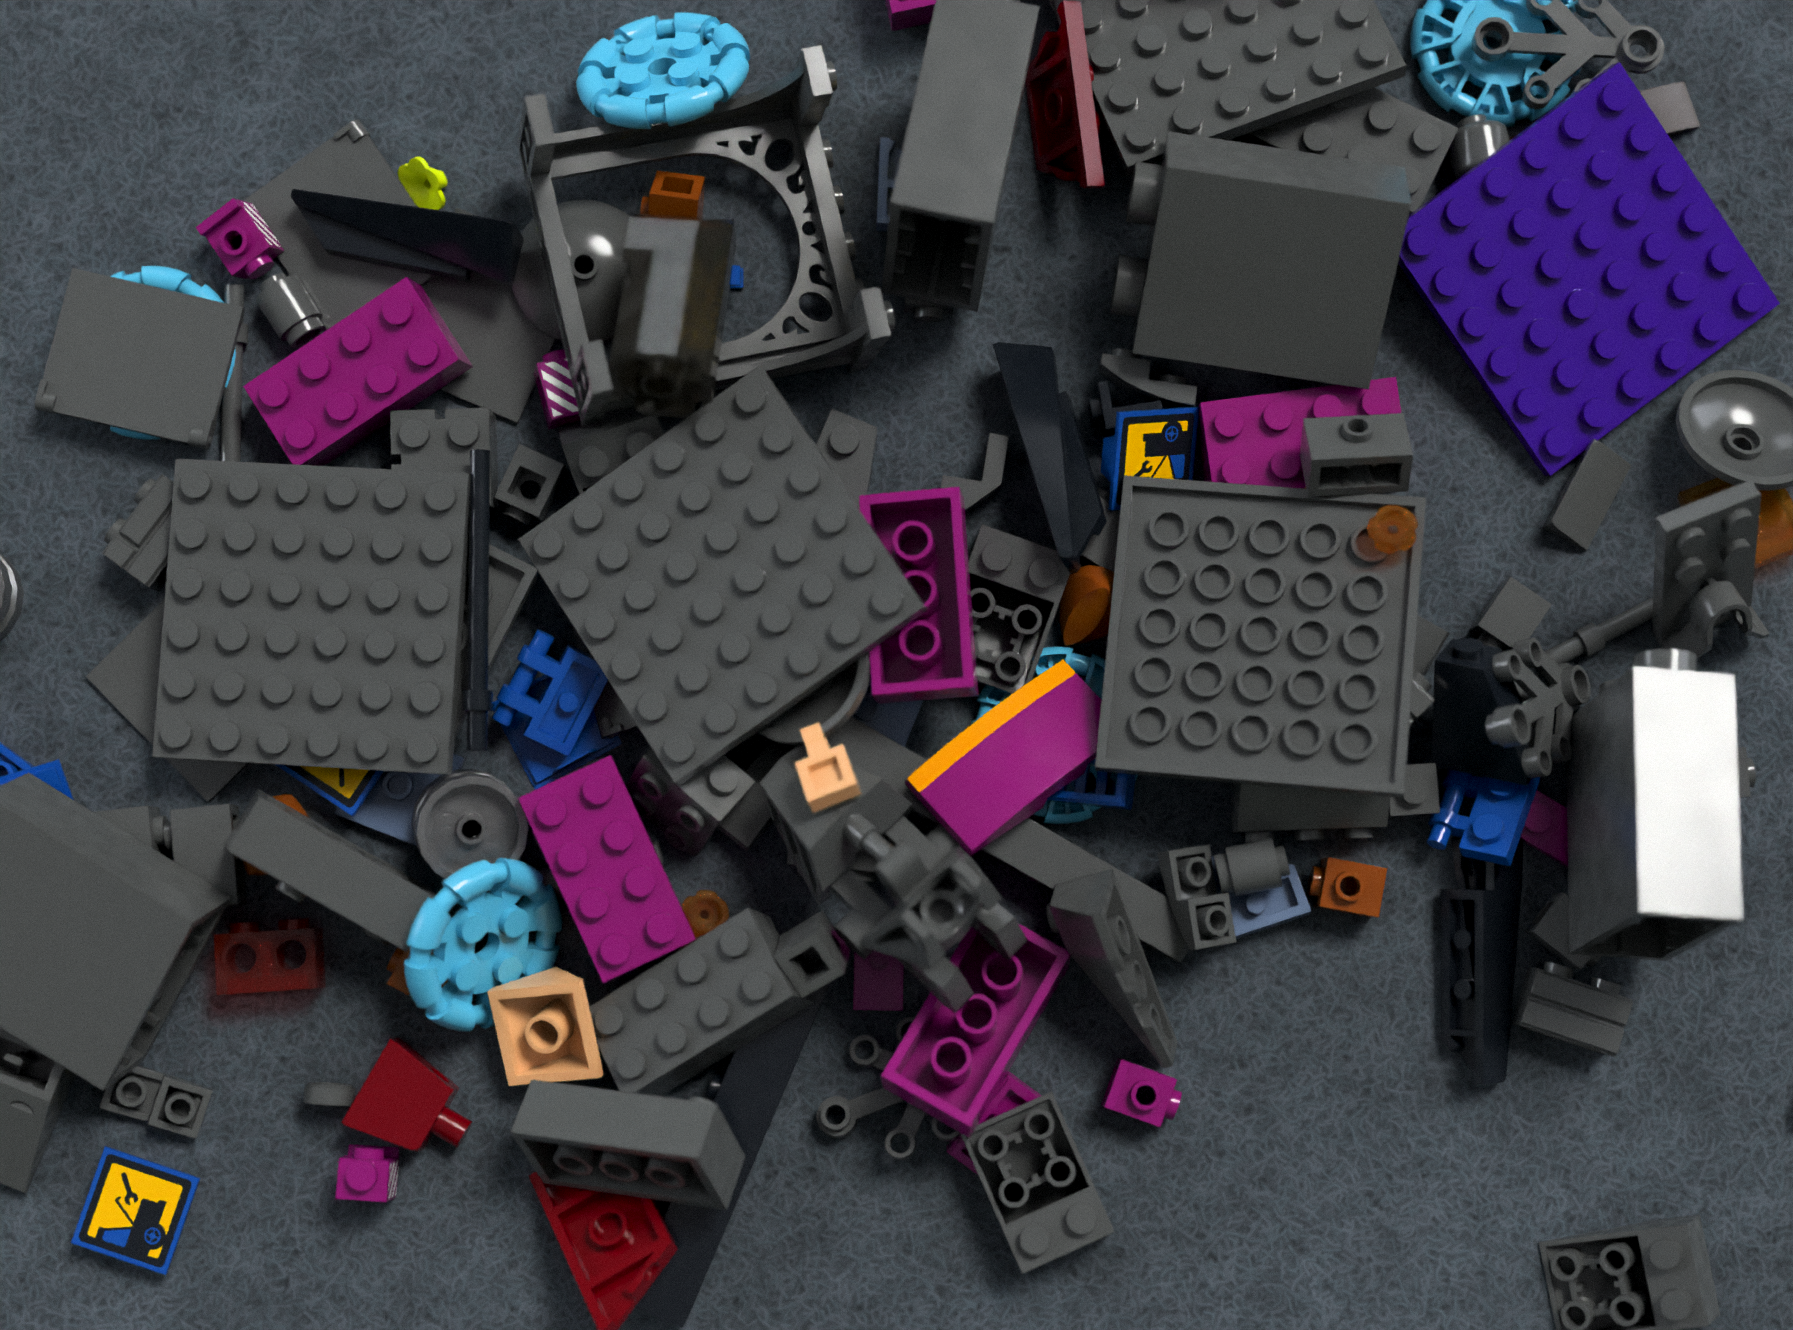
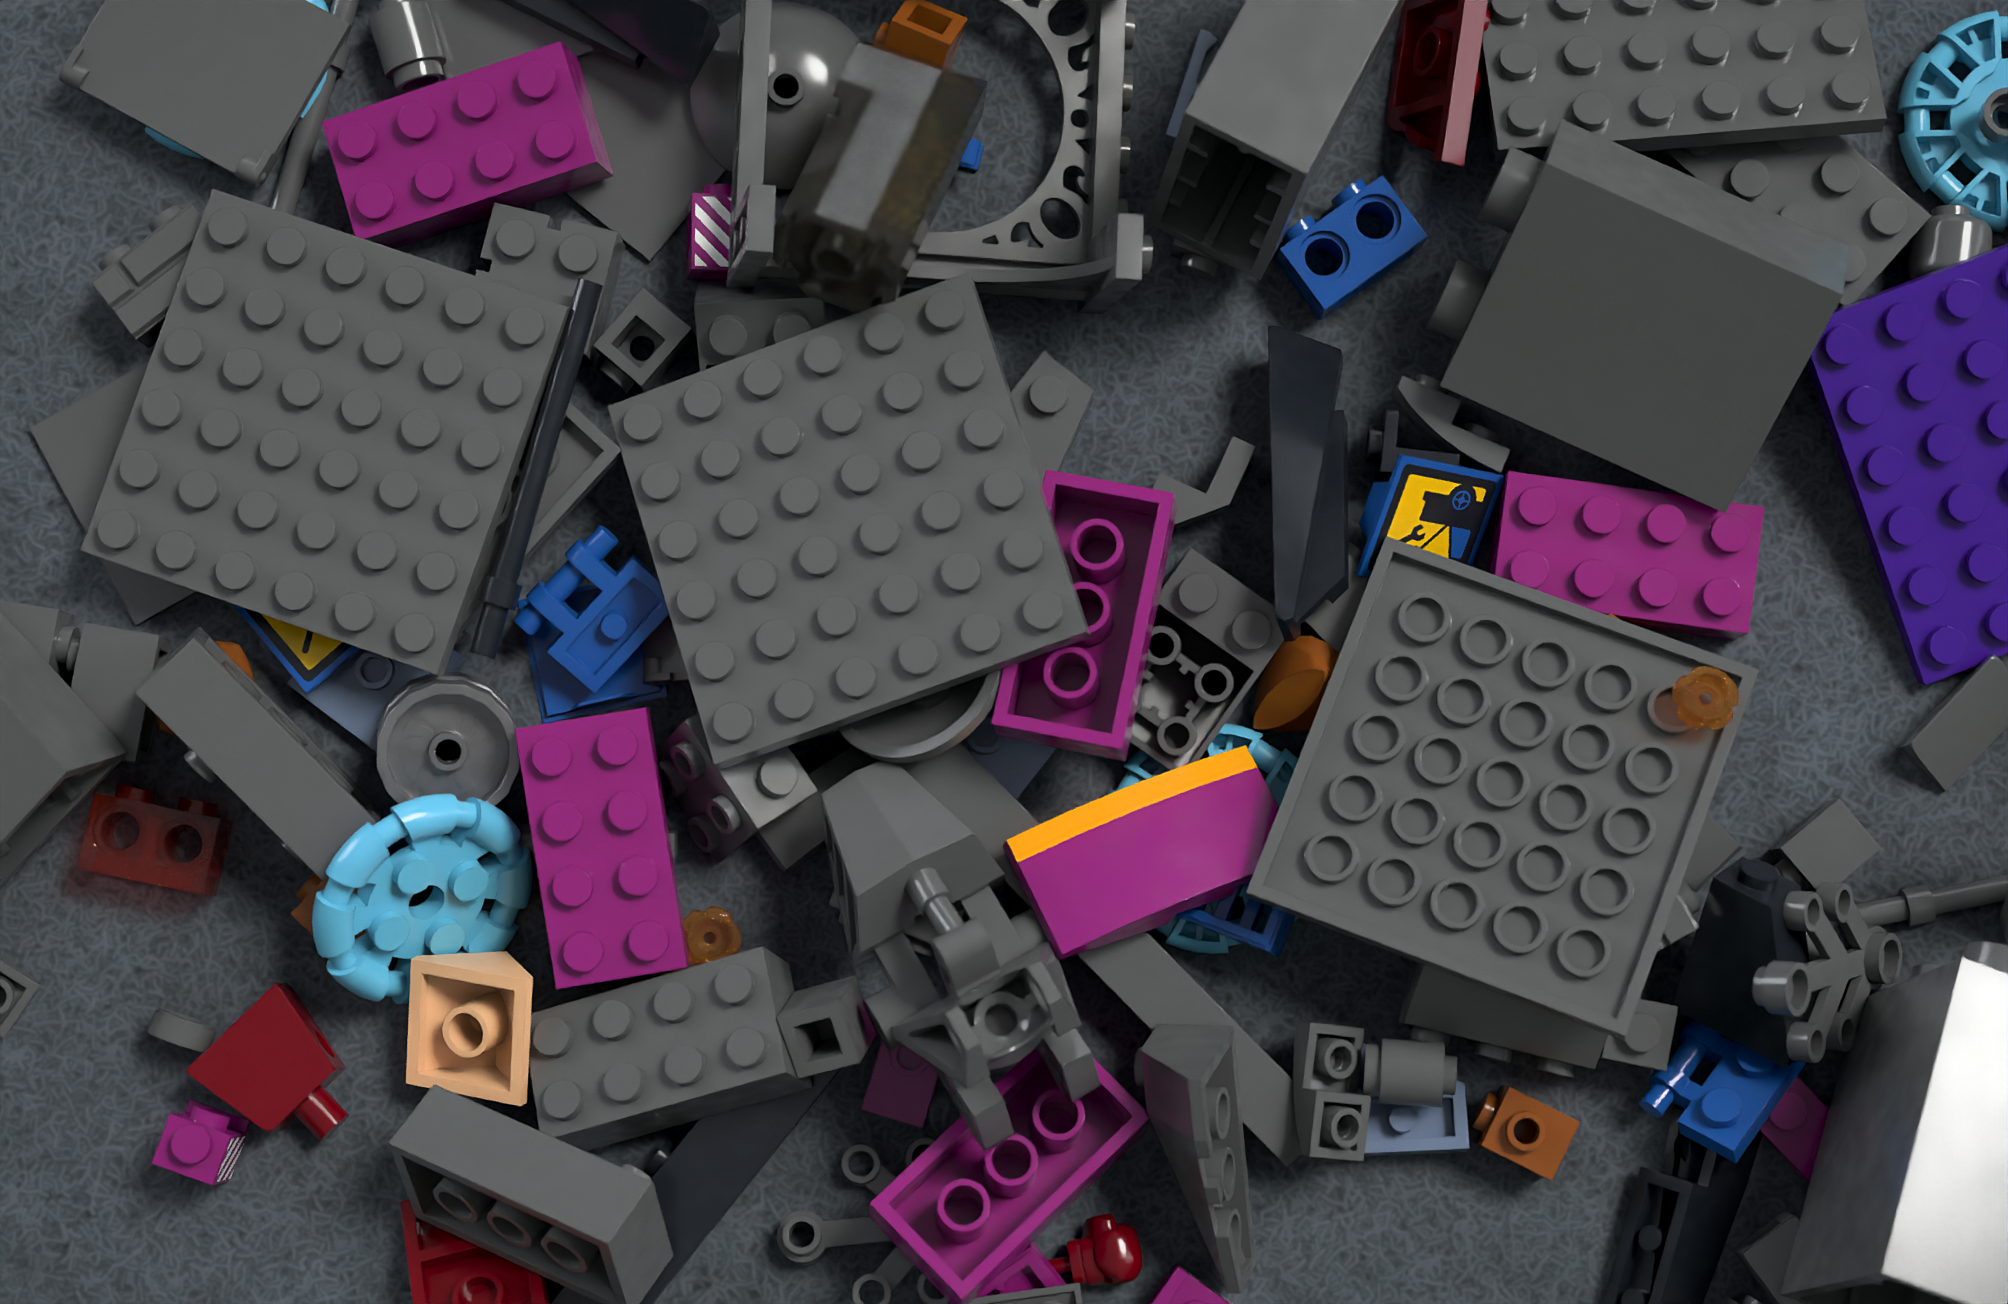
camera: 20 degrees right, 0 degrees up
light nougat plate [795,722,861,813] -> none
dark grey brick [1300,413,1413,497] -> none
none -> dark red piece [1048,1214,1143,1286]
none -> blue brick [1276,175,1428,321]

